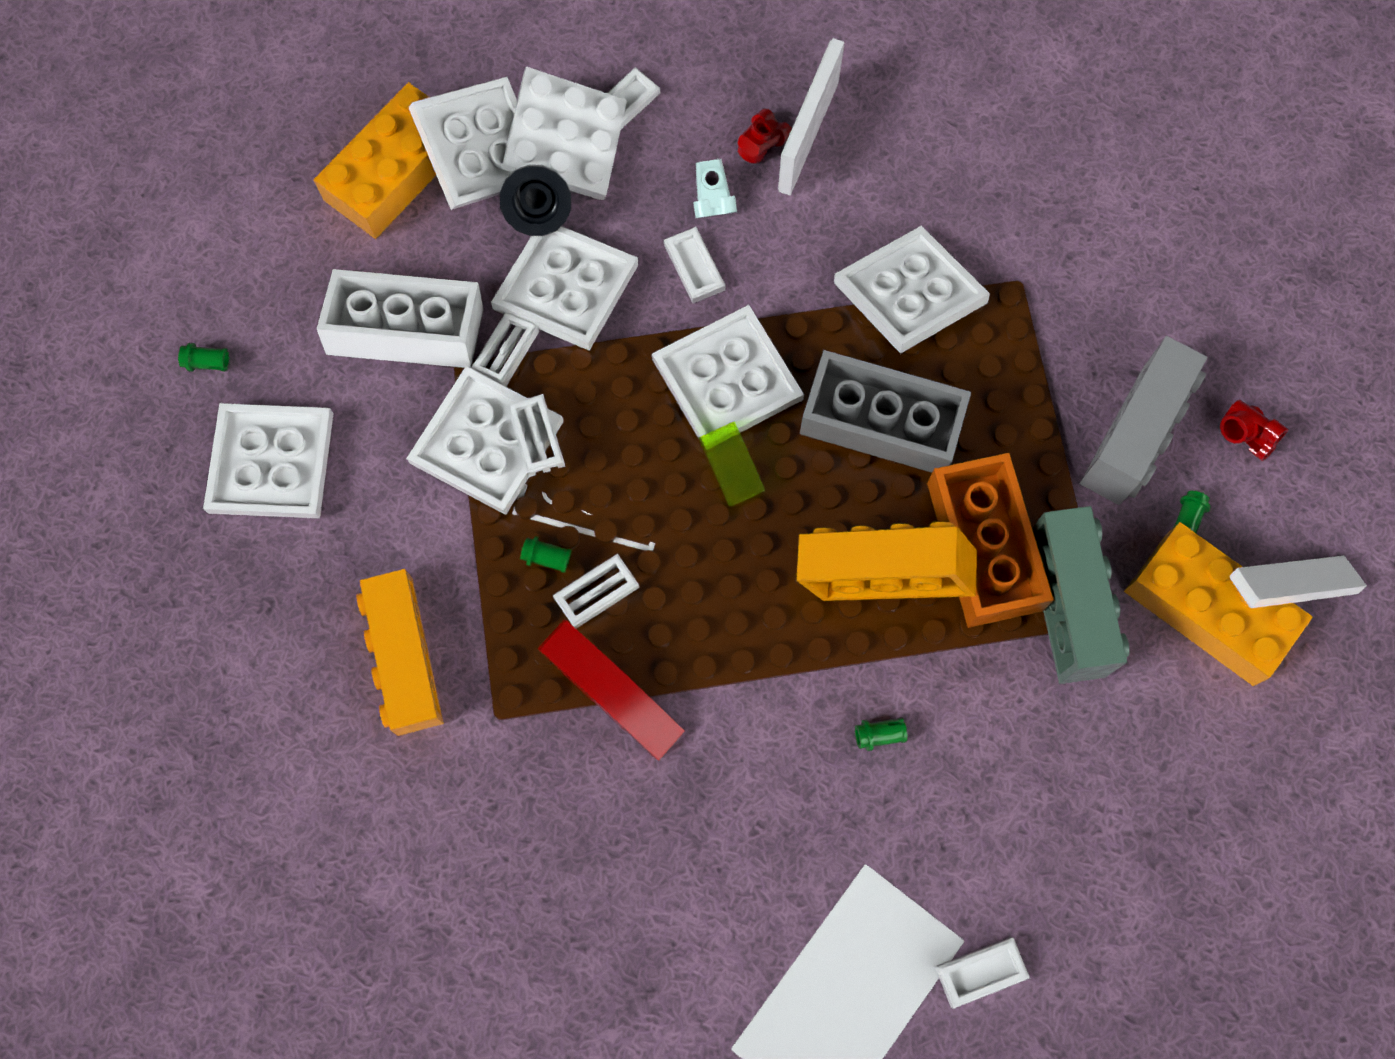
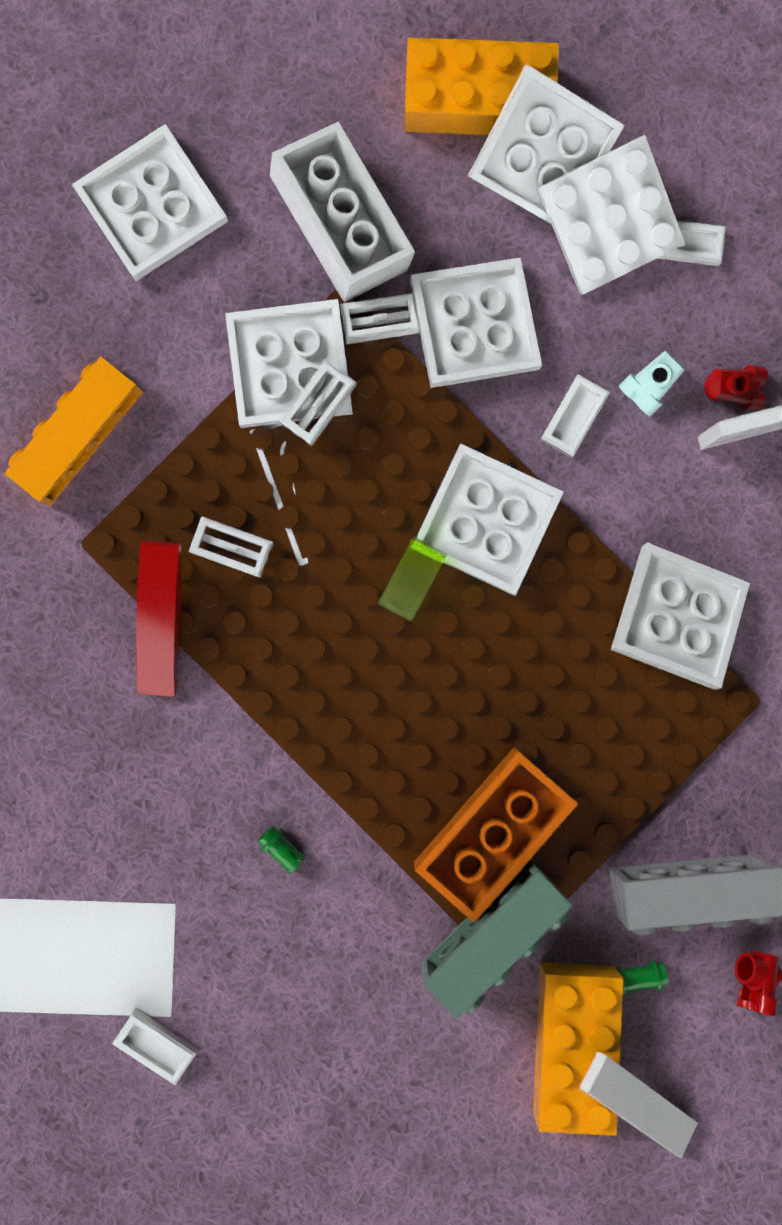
camera: 50 degrees right, 15 degrees up
green pin [178,343,229,372] -> none
black piece [500,165,571,236] -> none
green pin [520,536,572,573] -> none
light orange brick [796,522,977,601] -> none
light grey brick [800,350,971,472] -> none

